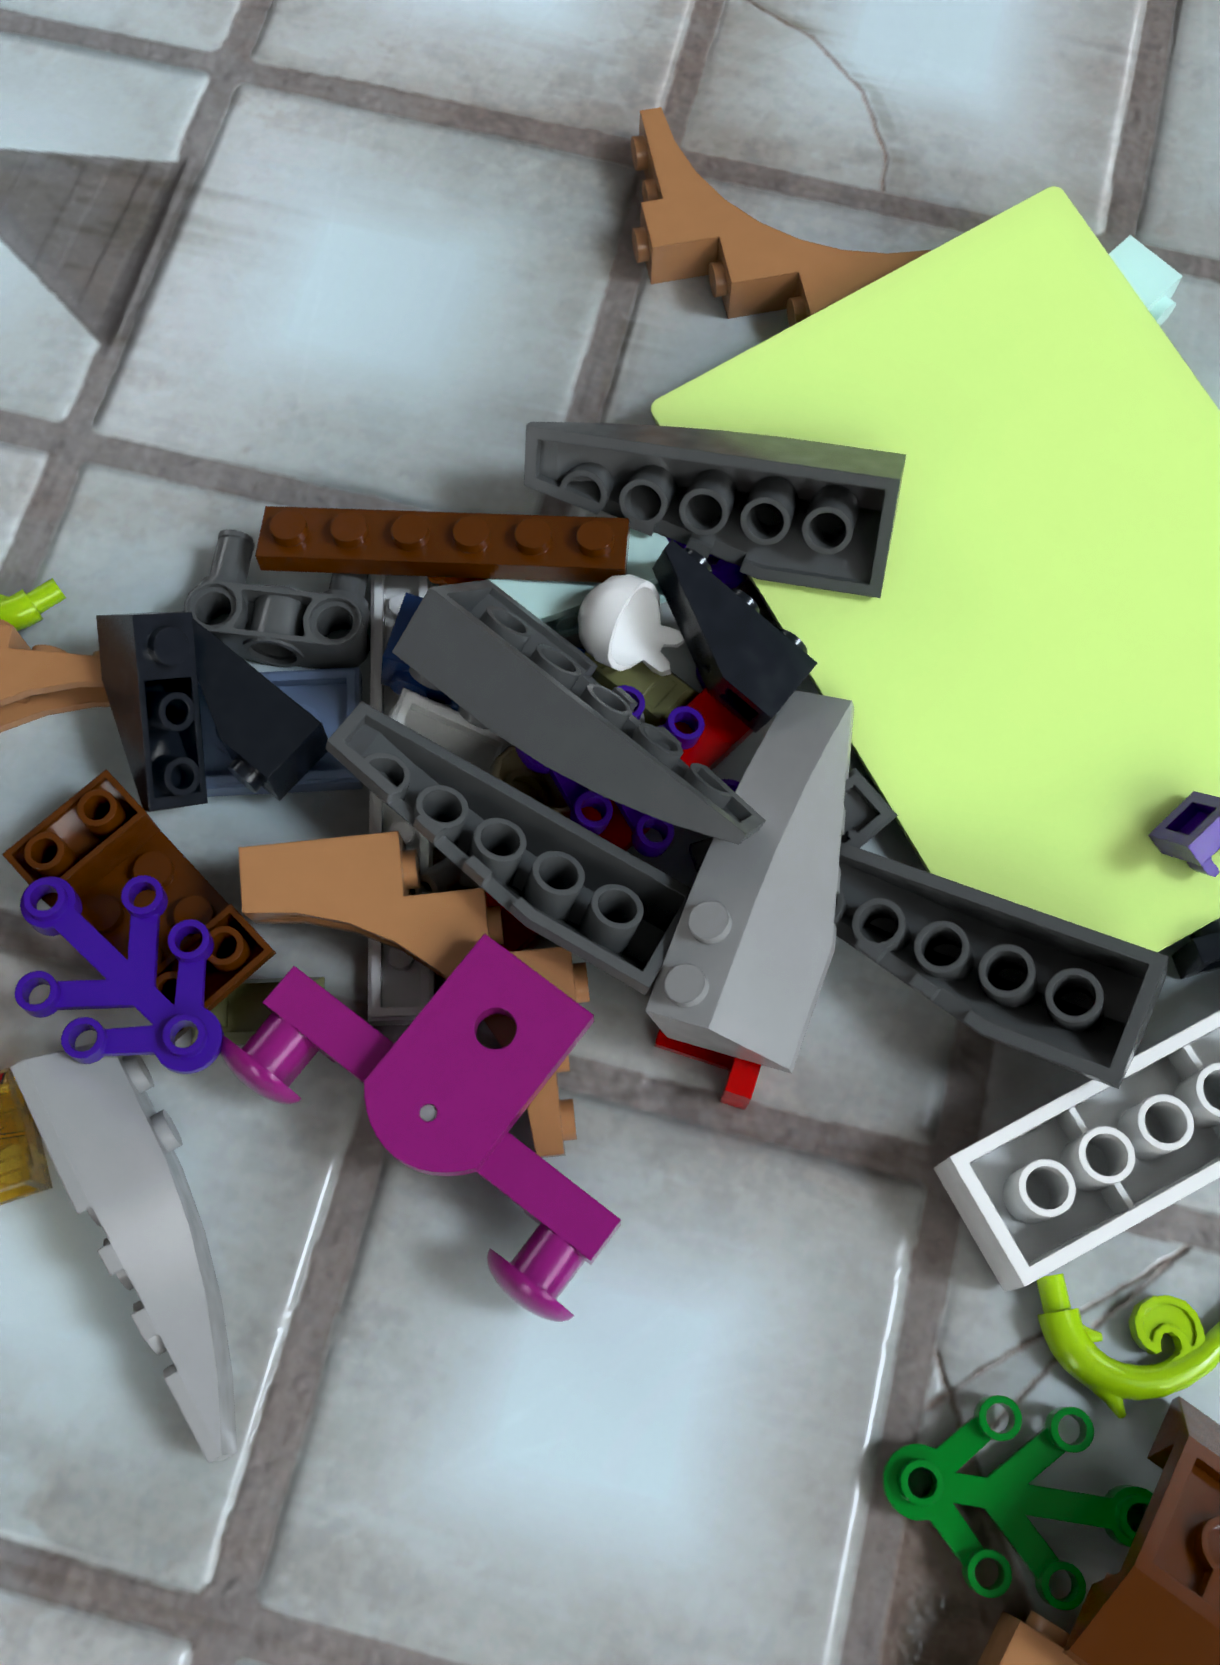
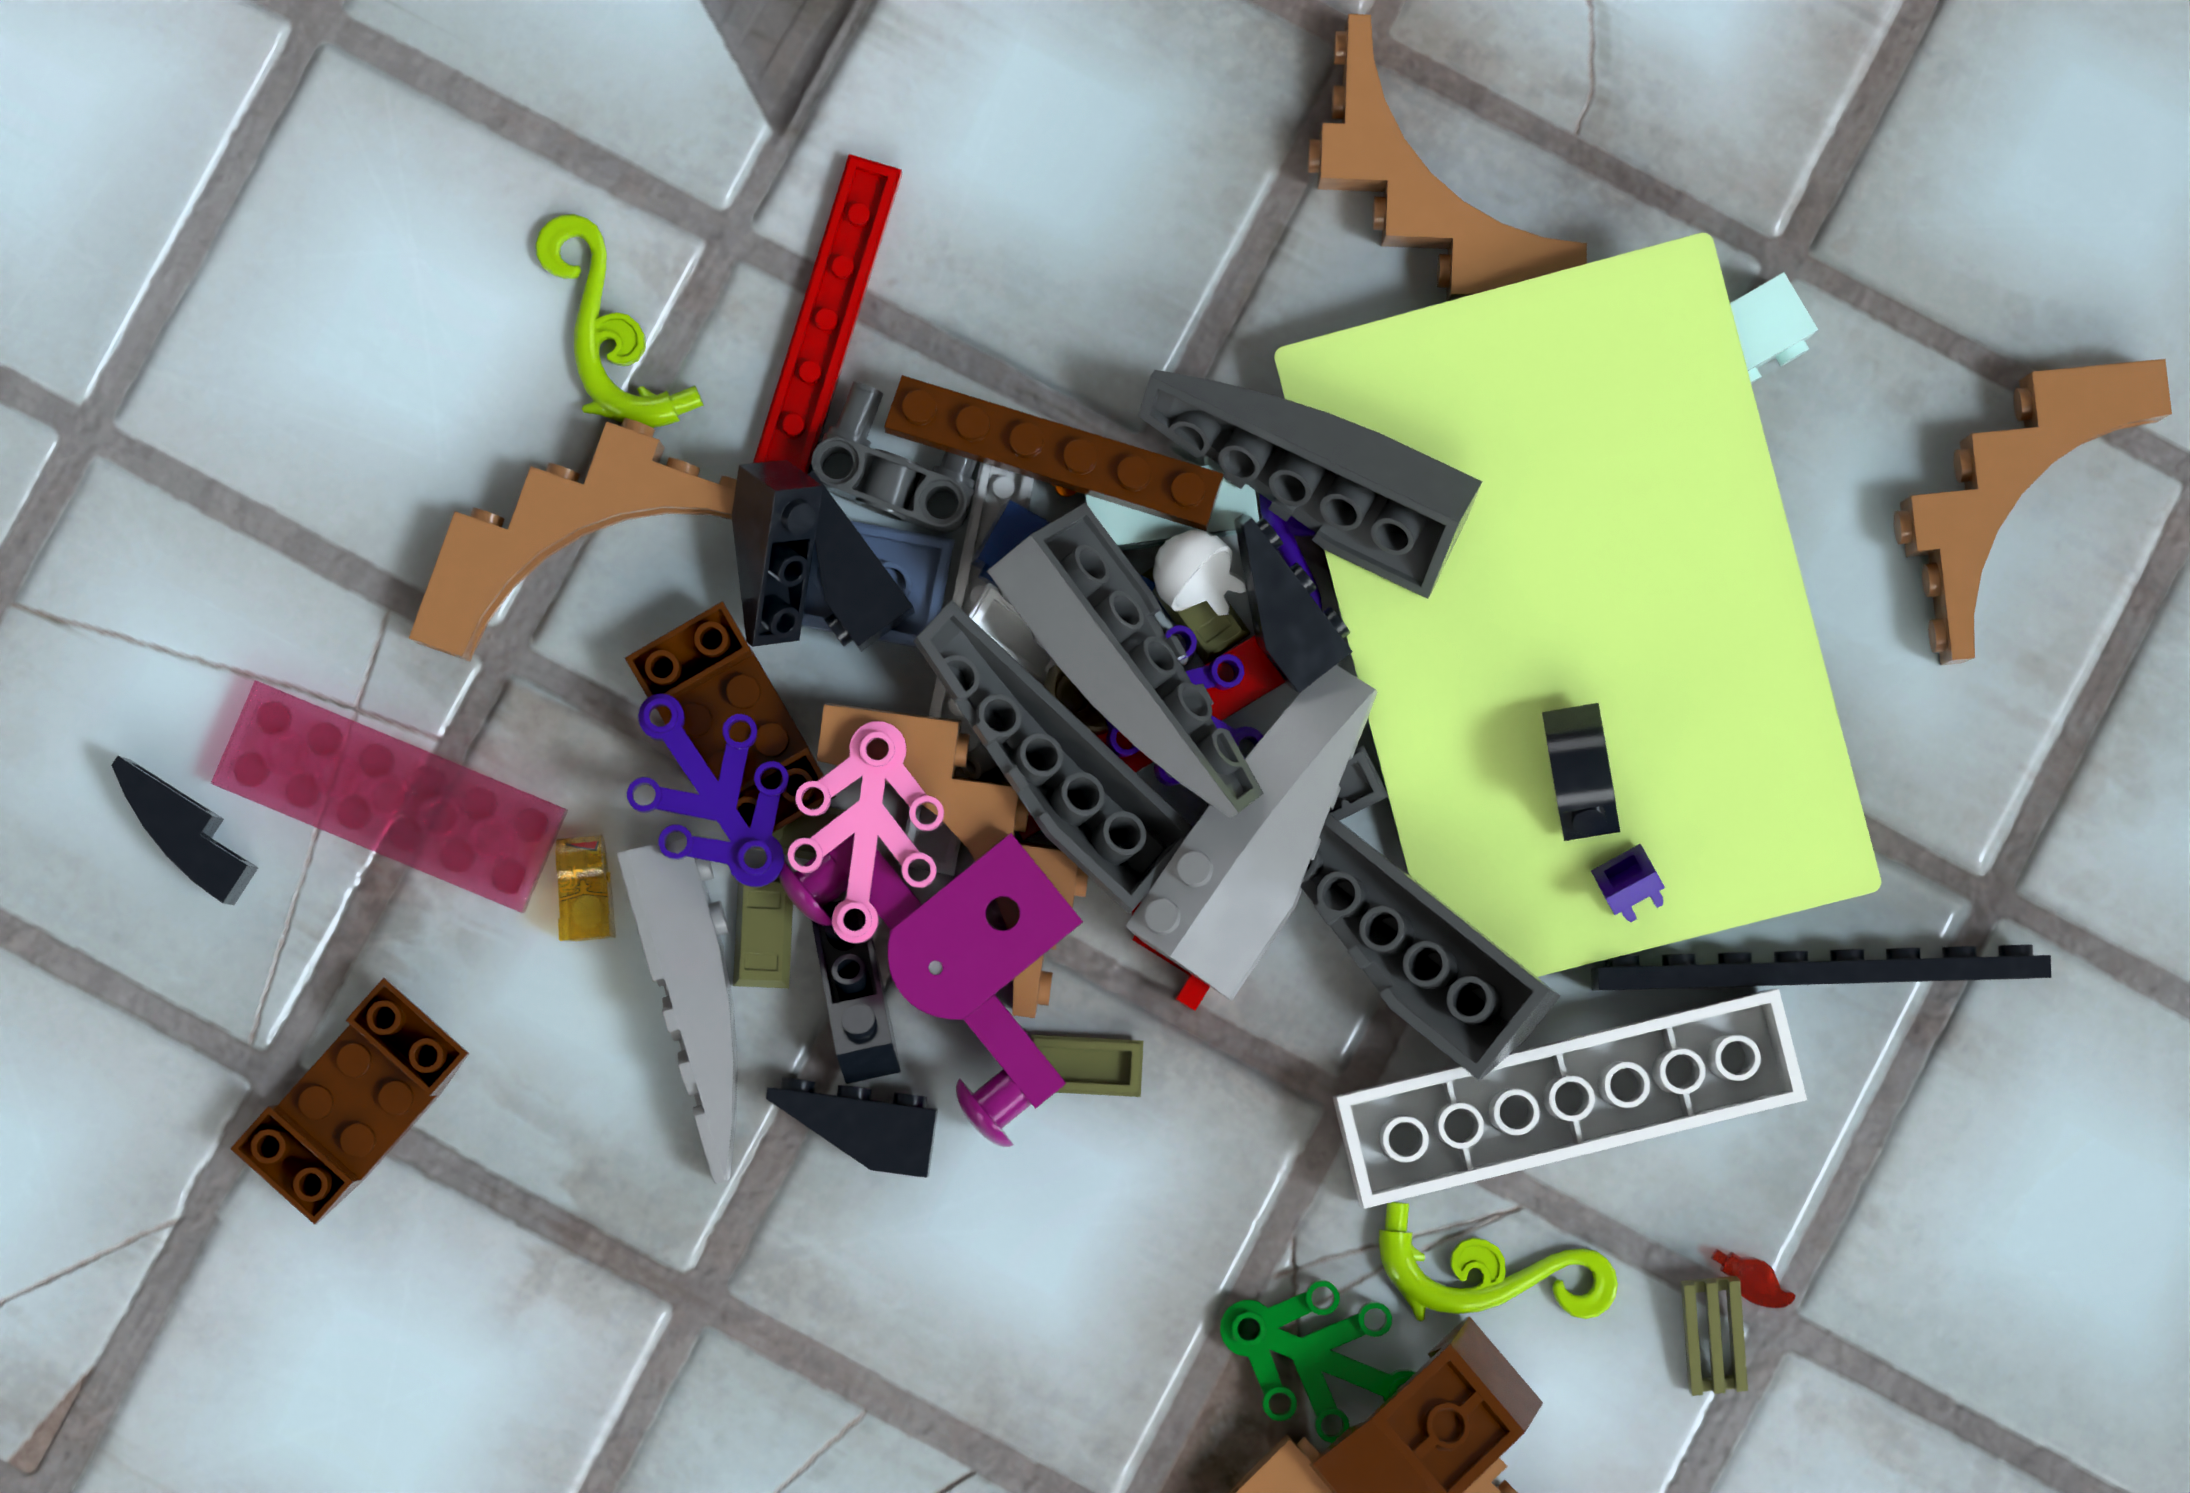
camera: 10 degrees right, 15 degrees up
none -> olive tile [733,876,793,989]
none -> red tile [753,154,903,474]
none -> black slope [766,1077,938,1178]
none -> bright pink plant [788,721,944,943]
none -> black slope [811,900,901,1084]
none -> olive tile [1031,1035,1144,1097]
none -> black brick [1542,703,1620,841]

